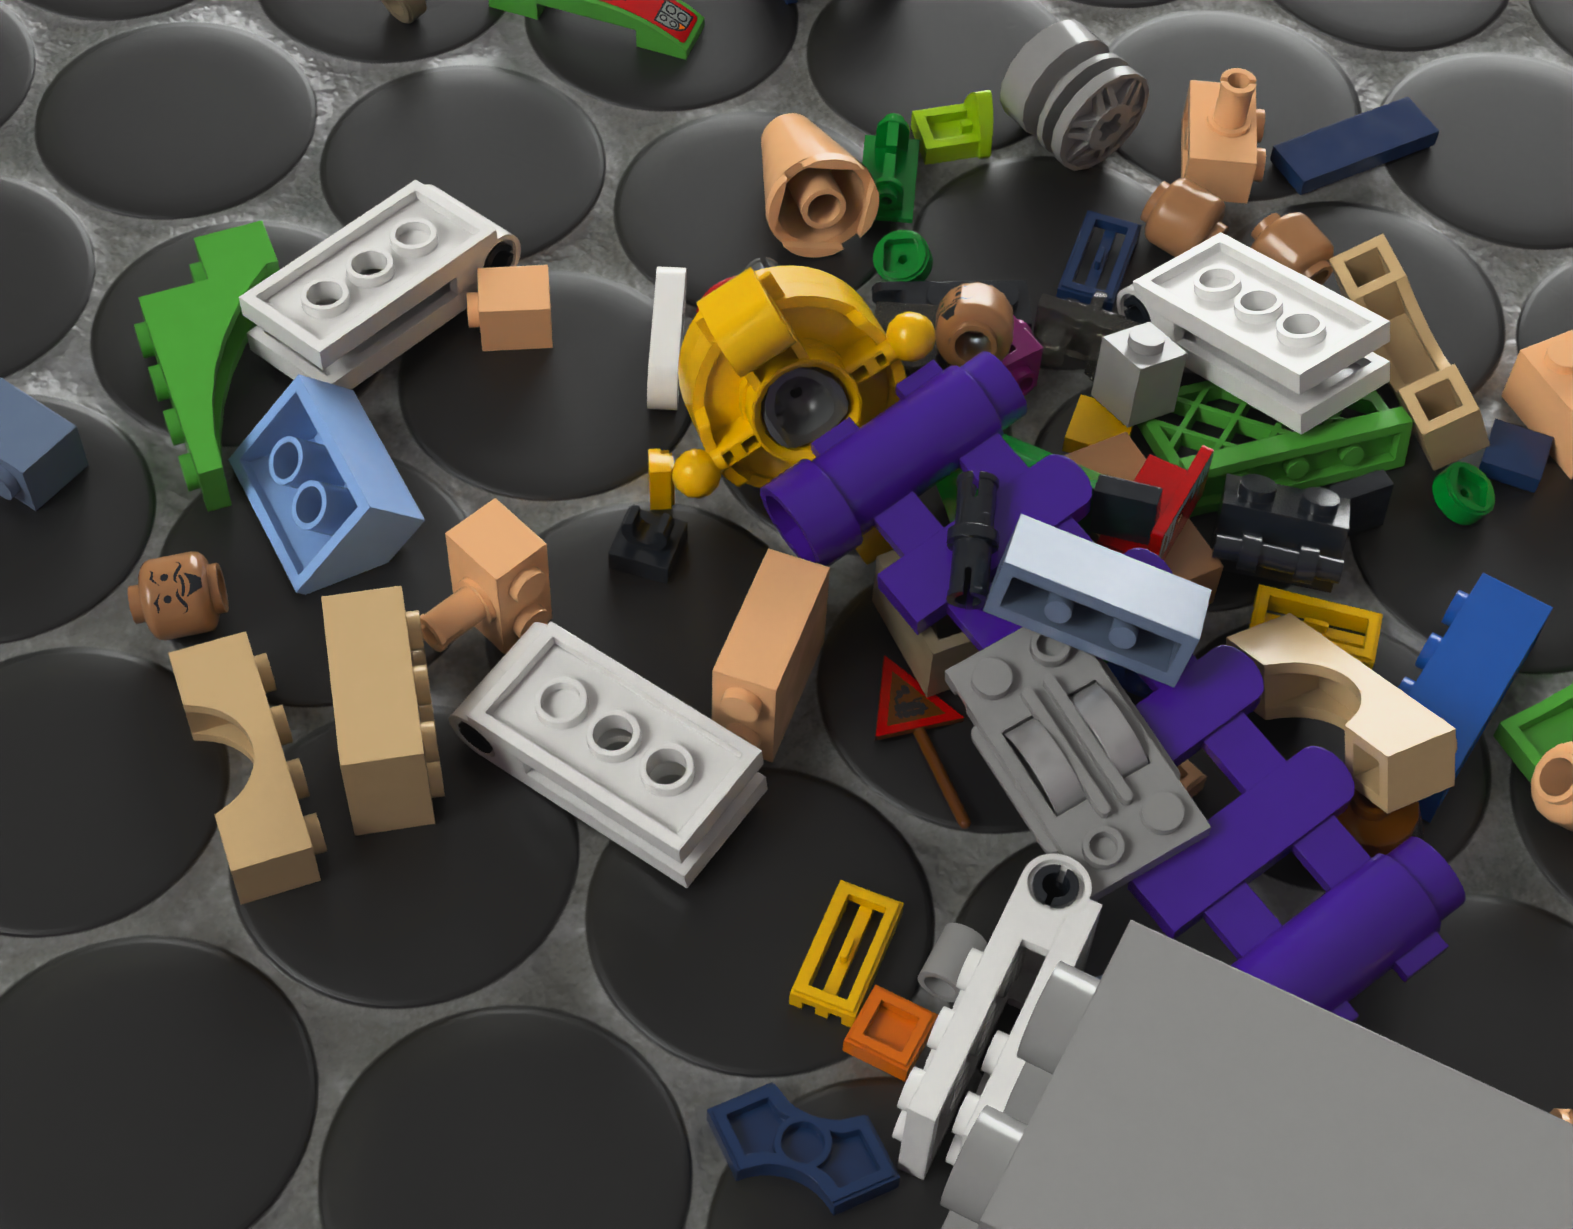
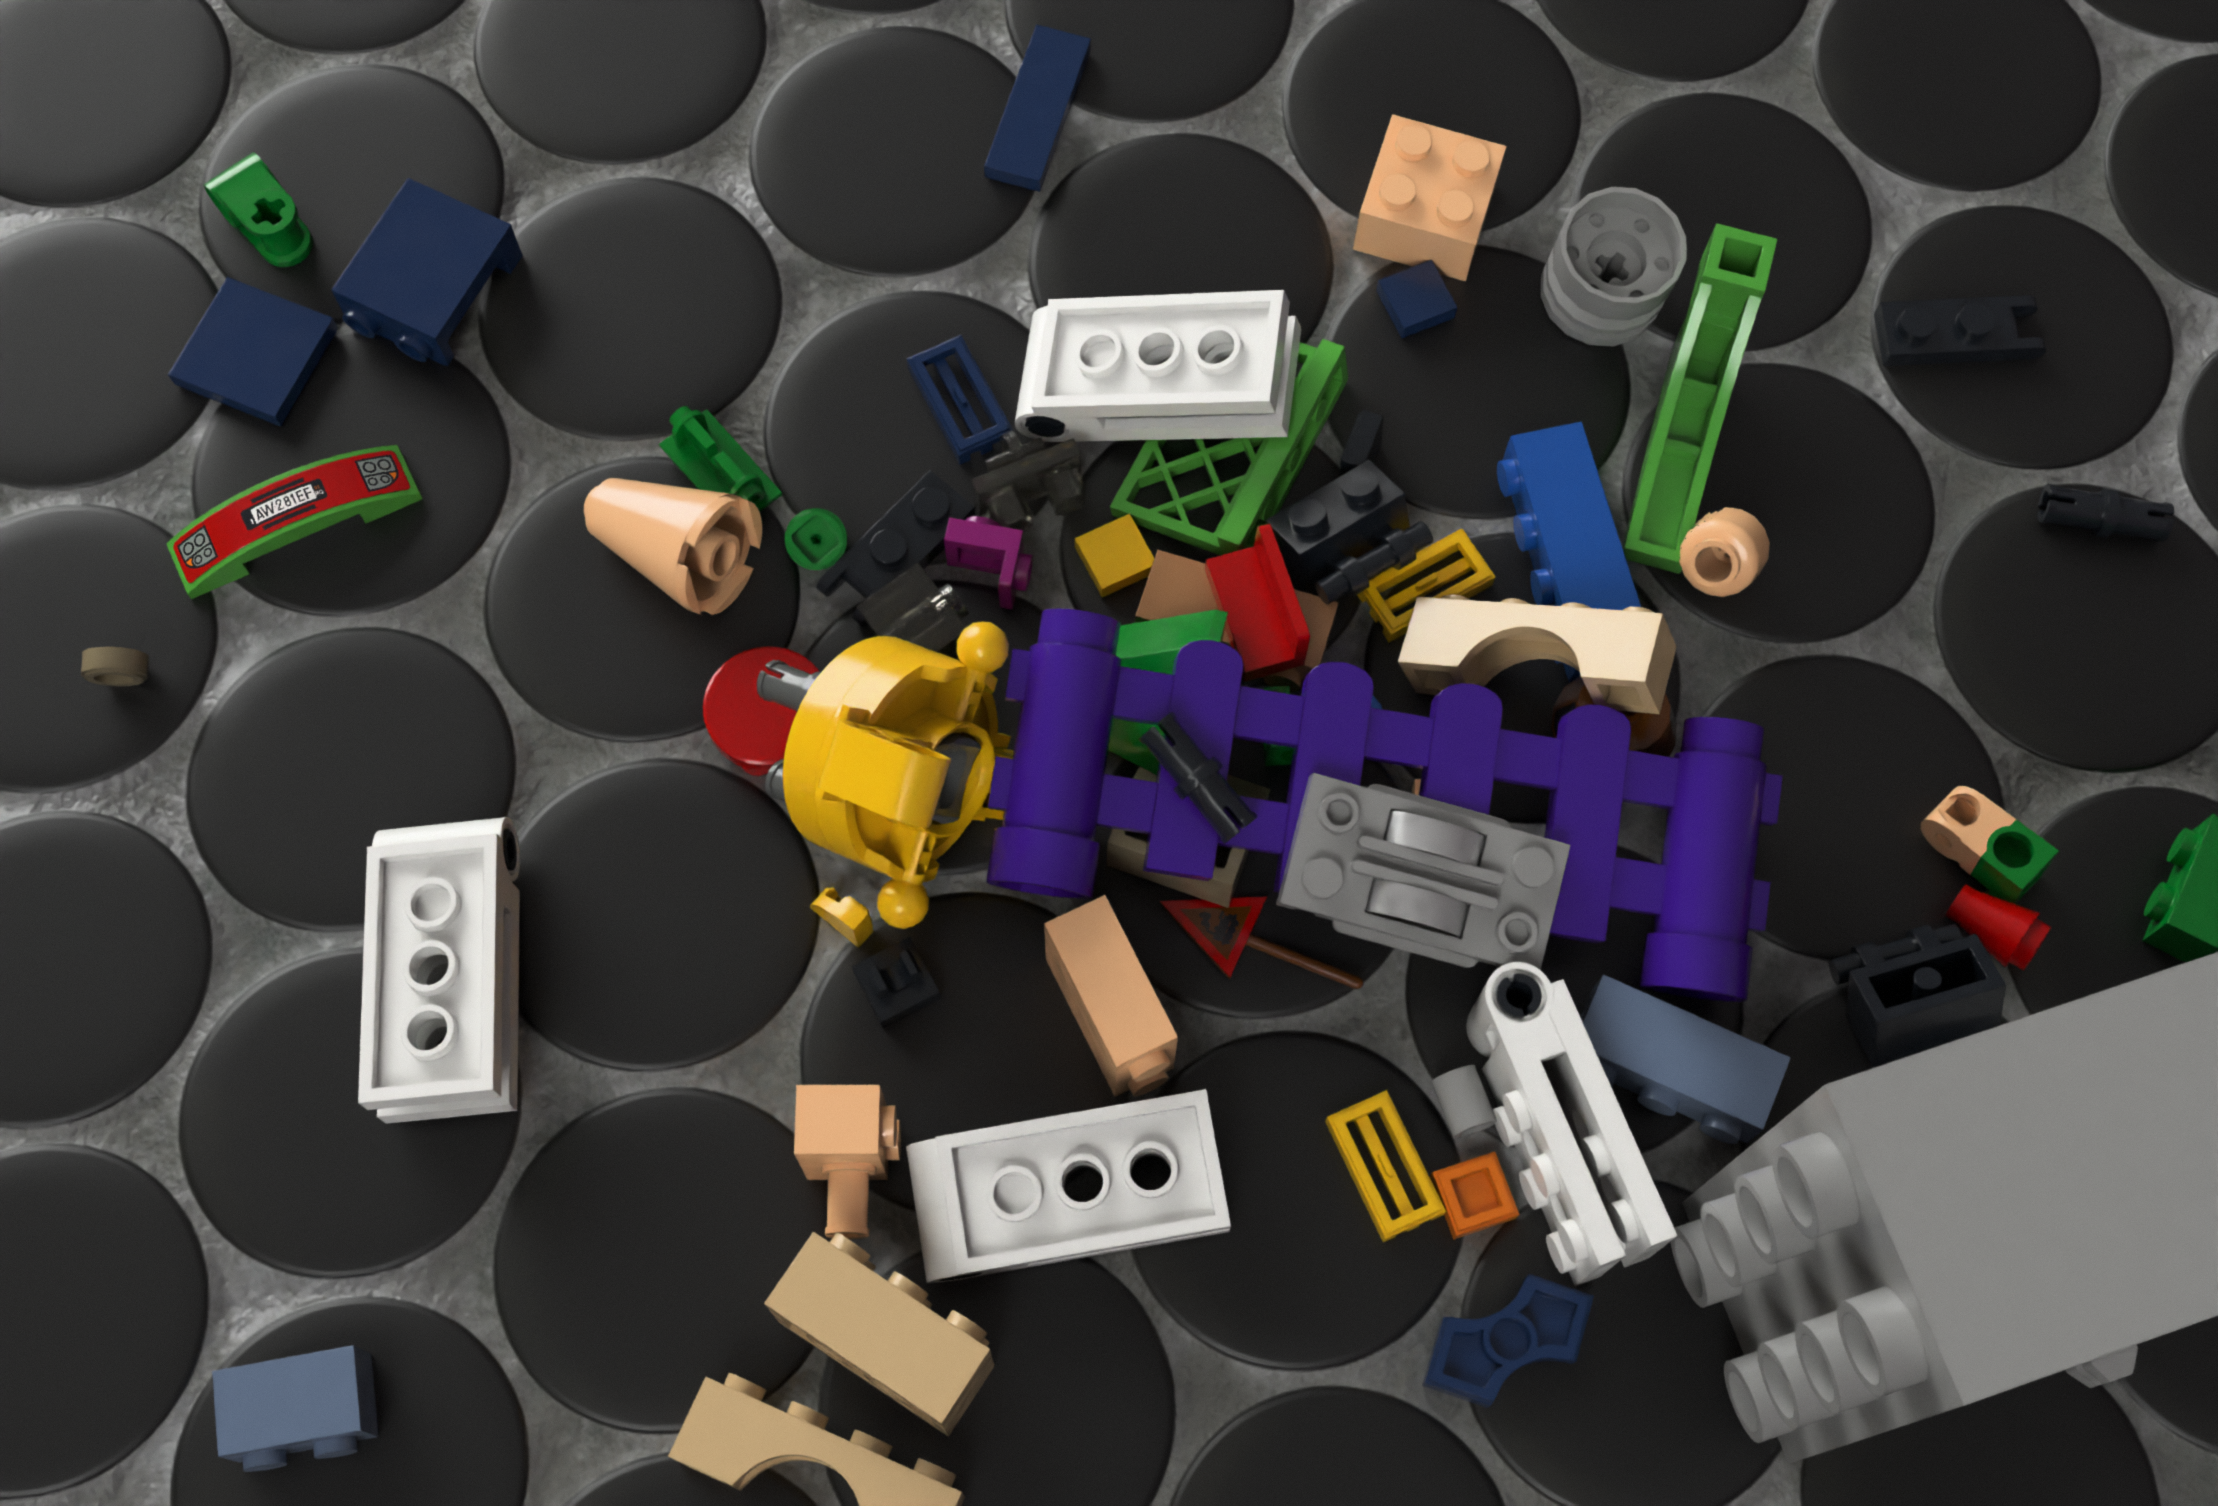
camera: 45 degrees left, 15 degrees up
medium nougat head [128,551,229,640] -> none
bright green arch [133,220,280,512] -> none
light blue slope [228,374,425,595] -> none
light nougat brick [467,265,553,351] -> none
white beam [647,266,687,410] -> none
lime tile [911,90,994,165] -> none
medium nougat head [935,282,1014,367] -> none
sand blue brick [983,514,1212,688] -> none
light grey wheel [999,19,1150,171] -> none
black tile [1090,474,1163,545] -> none
light grey brick [1091,322,1188,428] -> none
medium nougat head [1140,177,1229,257] -> none
light nougat brick [1181,68,1266,204] -> none
medium nougat head [1251,212,1334,285] -> none
tan arch [1329,234,1490,471] -> none
green tile [1432,462,1495,525] -> none

